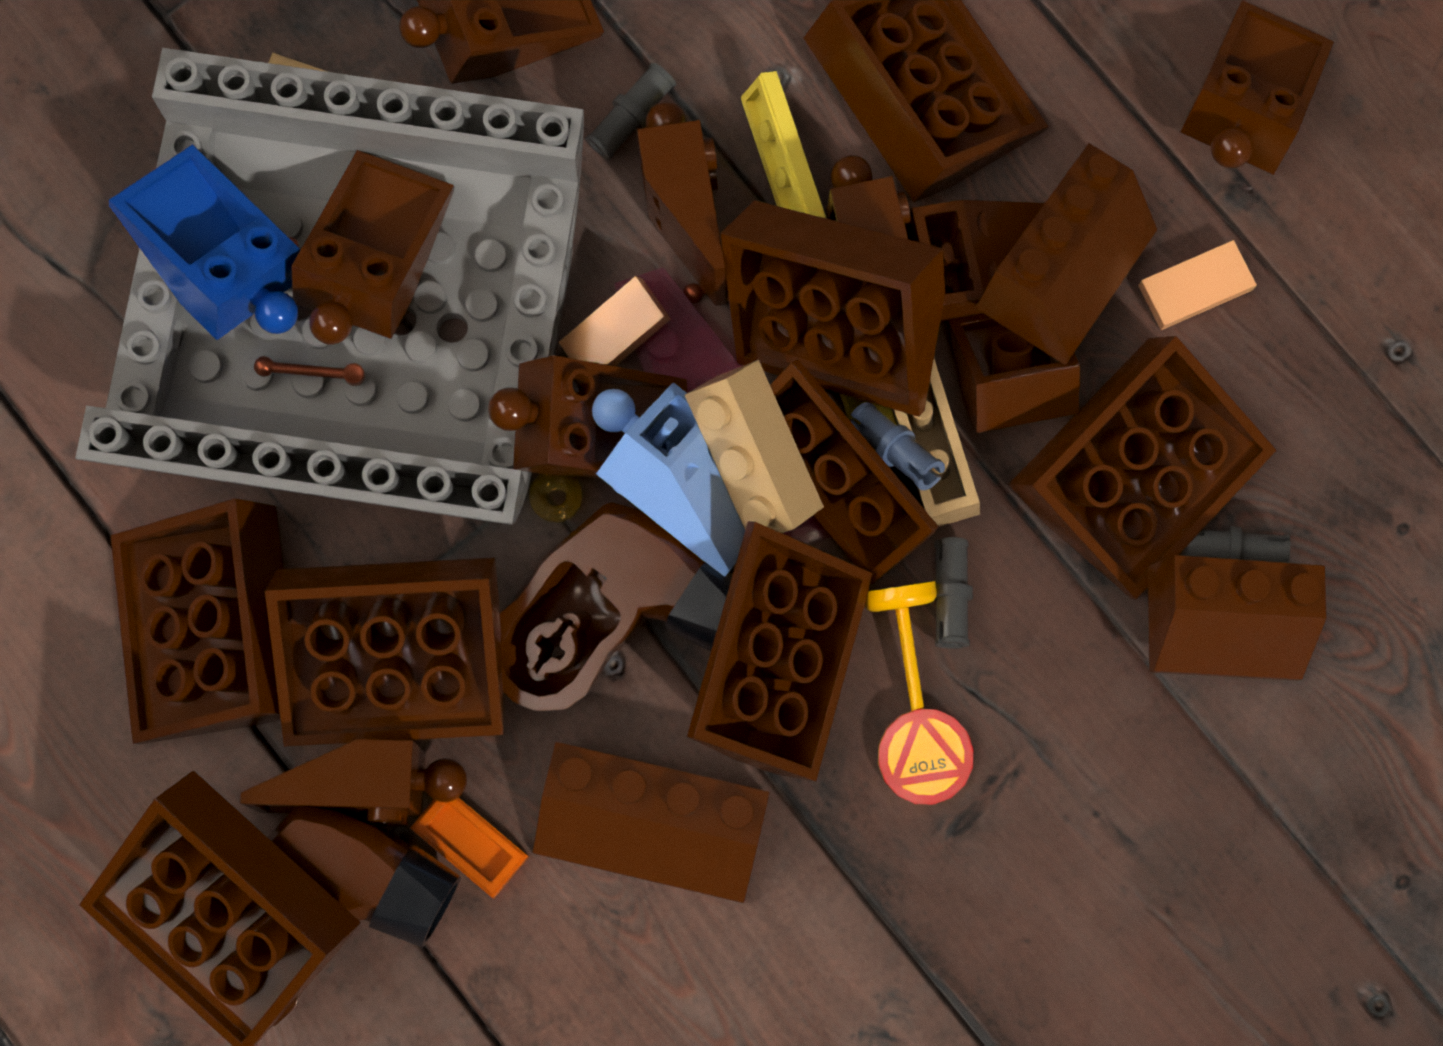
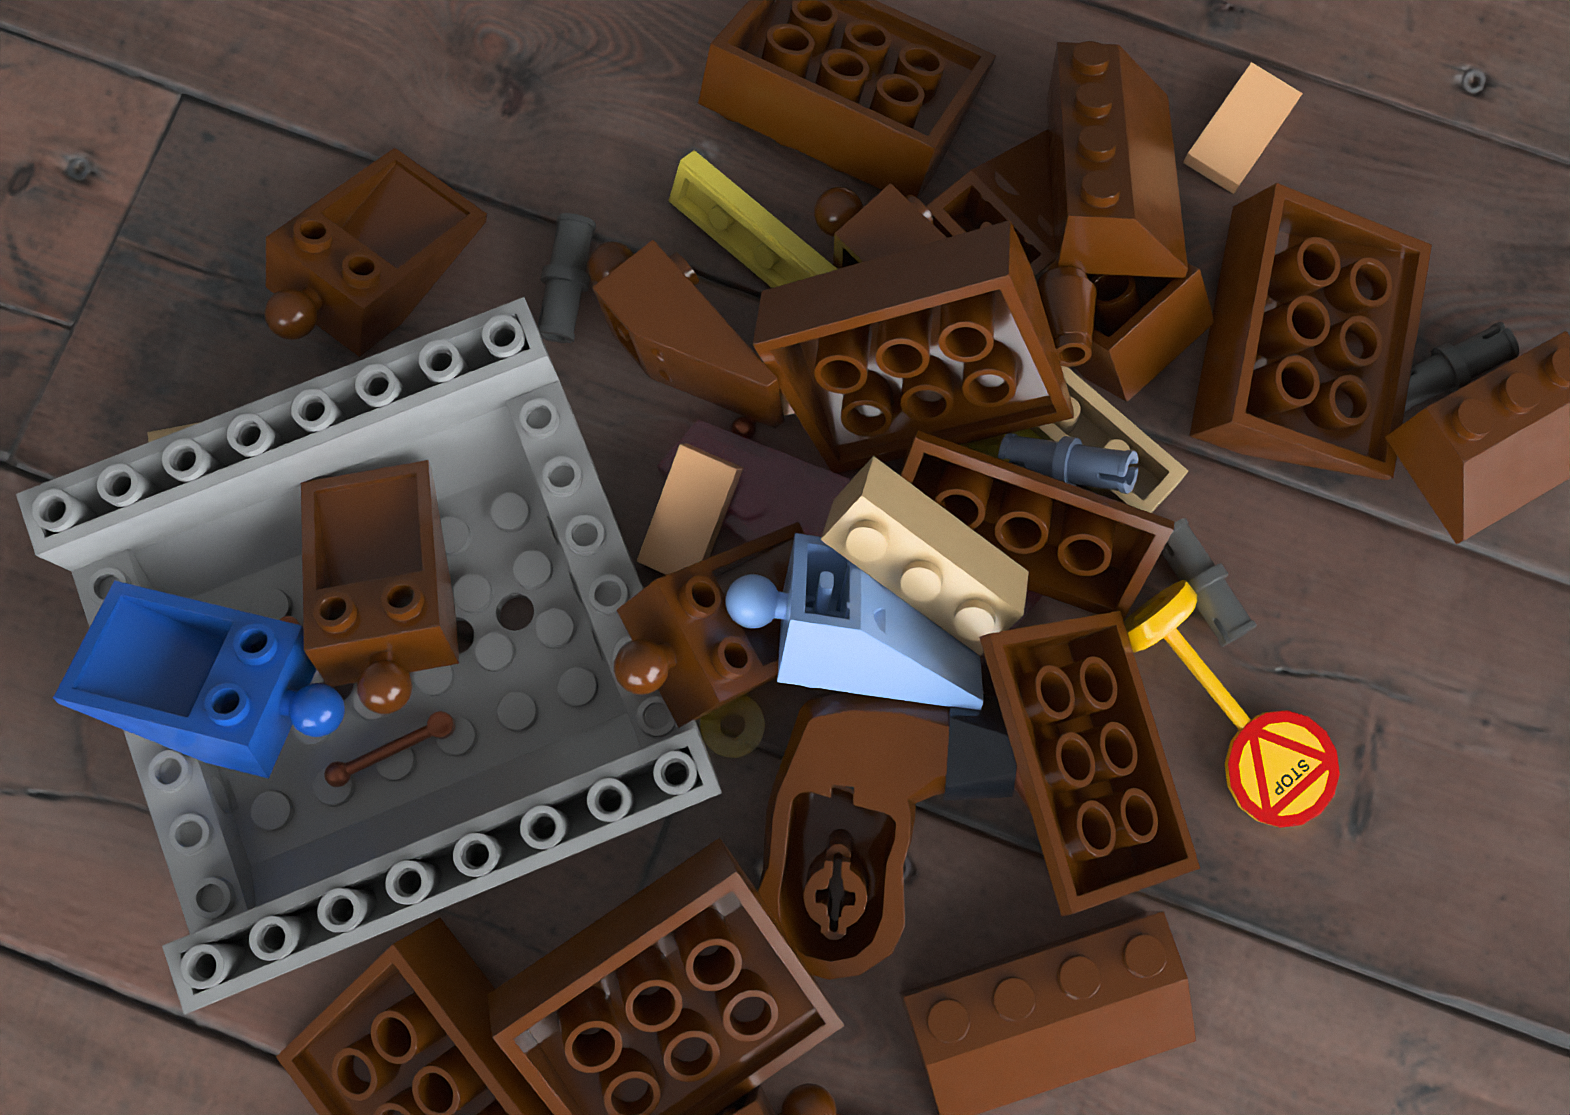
camera: 25 degrees left, 0 degrees up
none -> reddish brown cone [1037,267,1096,367]

